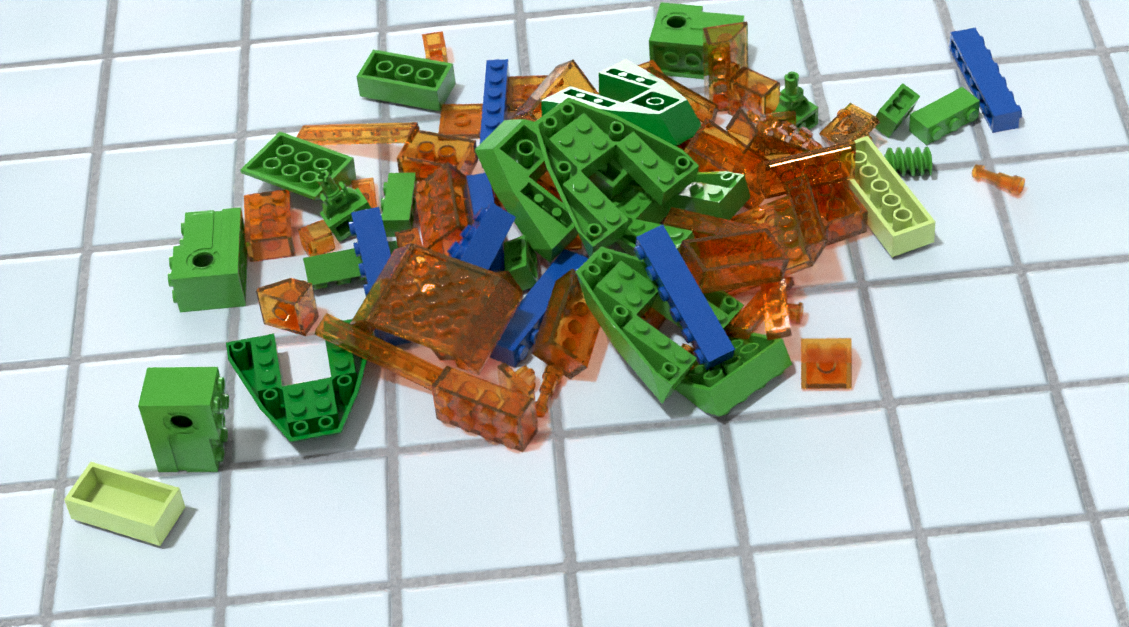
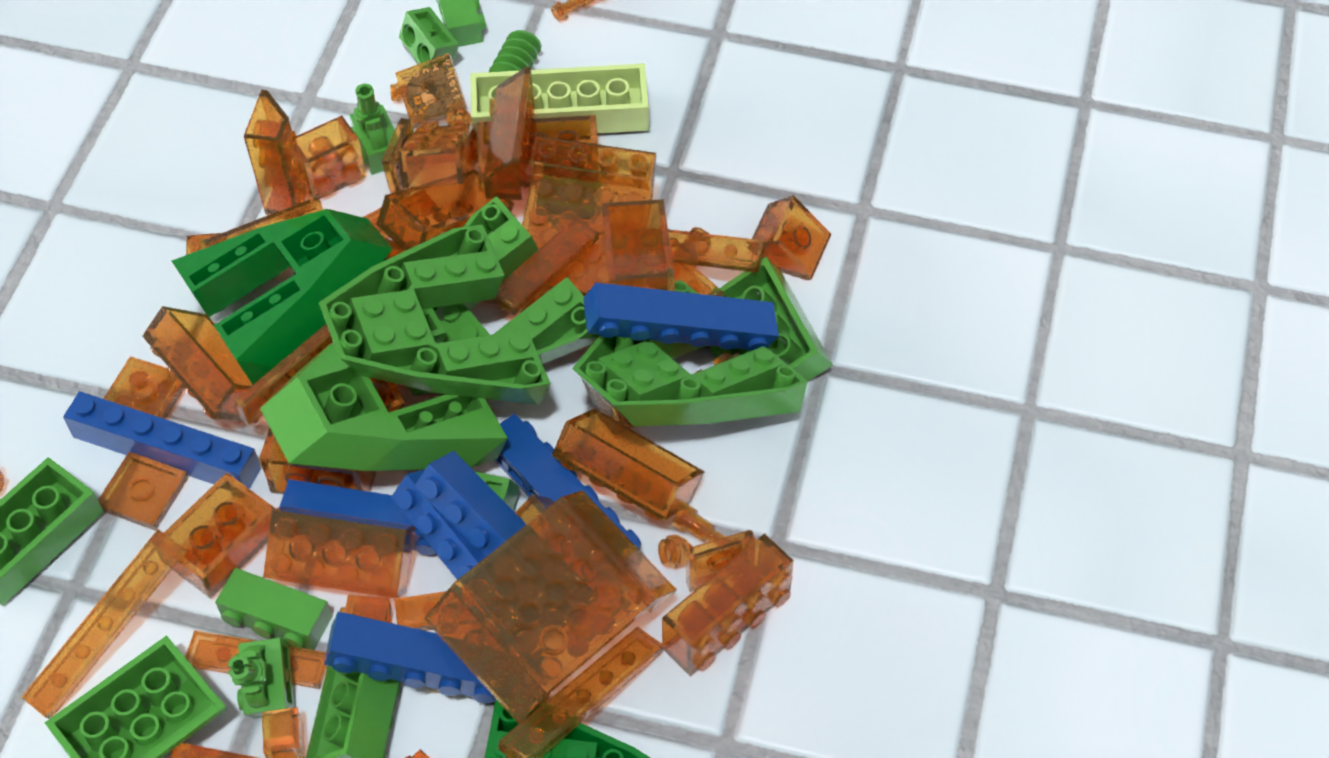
camera: 75 degrees left, 10 degrees up
bright green piece [649,2,745,83] -> none

